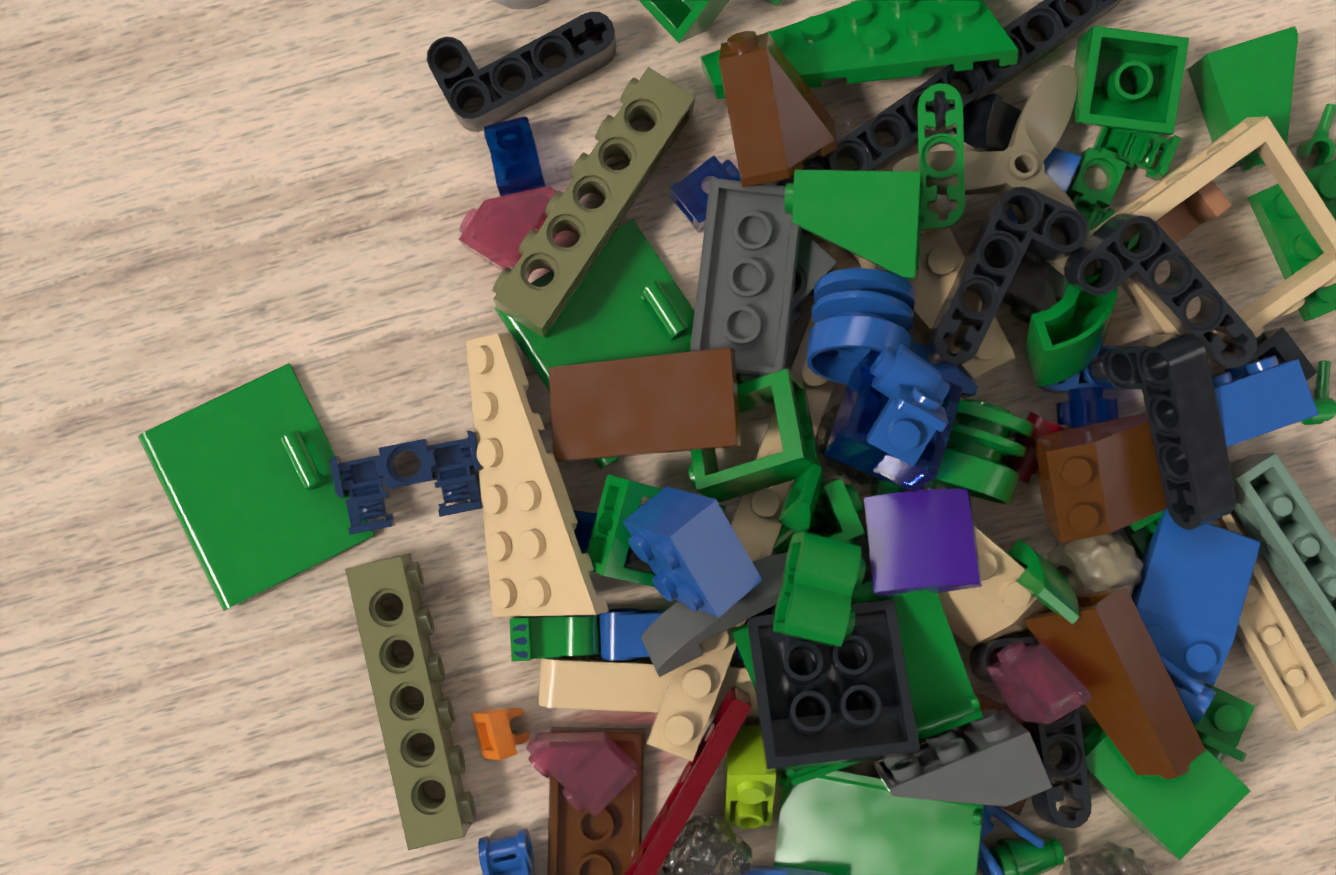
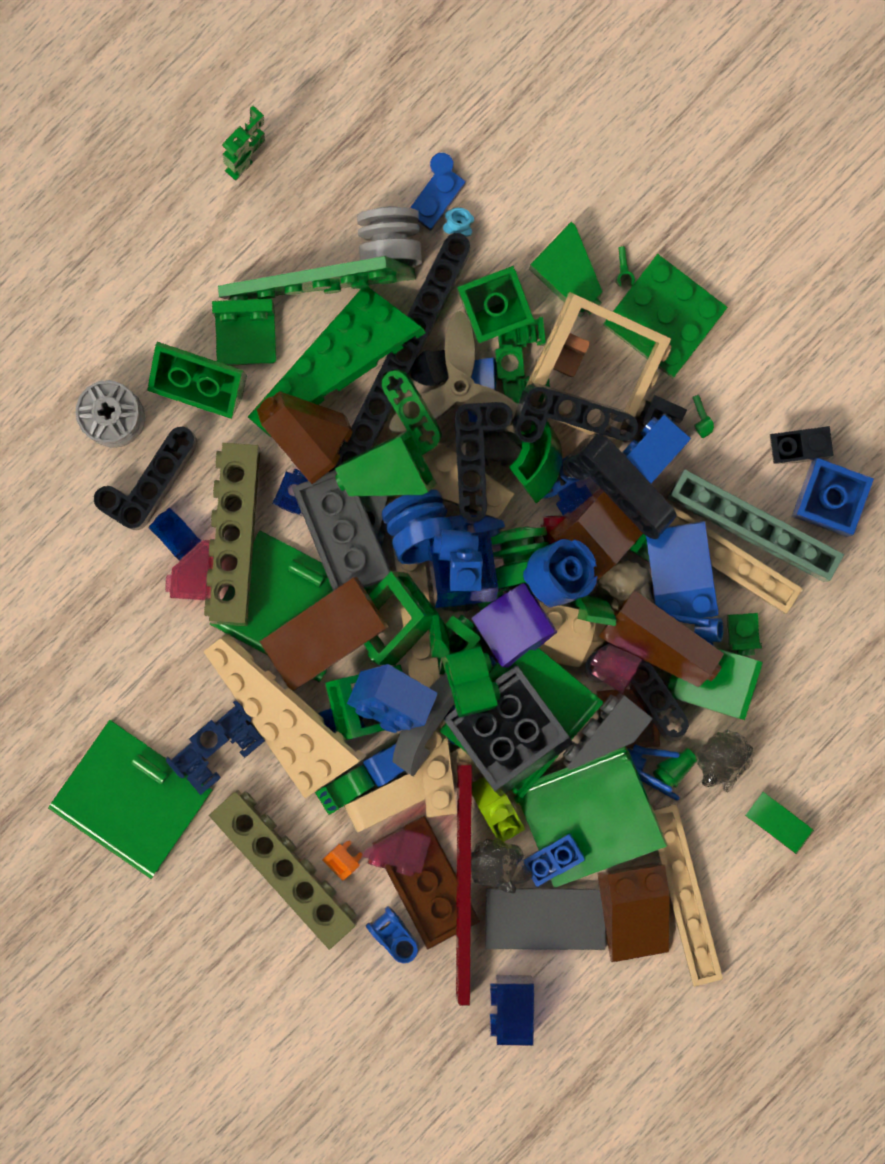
camera: 30 degrees left, 0 degrees up
none -> blue brick [523,539,597,607]

